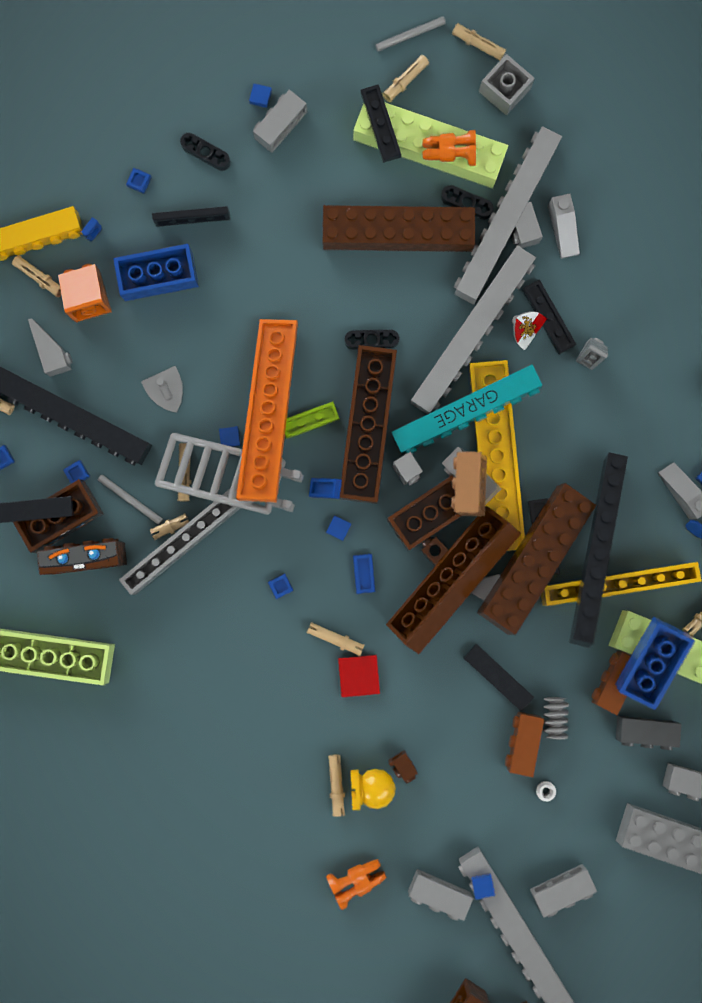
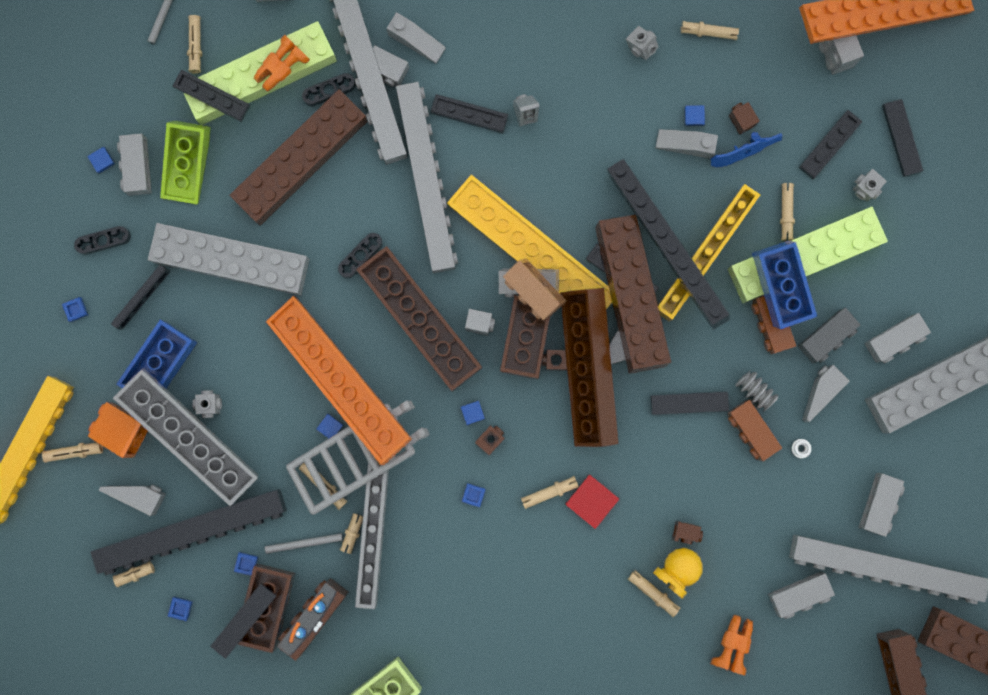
camera: 45 degrees left, 0 degrees up
blue tile [81,217,102,242] -> none
light grey shield [141,366,183,413] -> none
lime tile [285,401,340,439] -> none
blue tile [309,478,342,499] -> none
blue tile [353,554,376,594] -> none
teal brick [392,364,542,455] -> none
blue tile [471,874,495,899] -> none
shield [512,311,547,350] -> none
none -> light grey brick [113,368,258,506]
none -> light grey brick [148,223,310,296]
none -> lime slope [160,120,211,204]
none -> light grey brick [193,390,222,418]
none -> reddish brown brick [475,425,505,455]
none -> light grey slope [802,365,850,422]

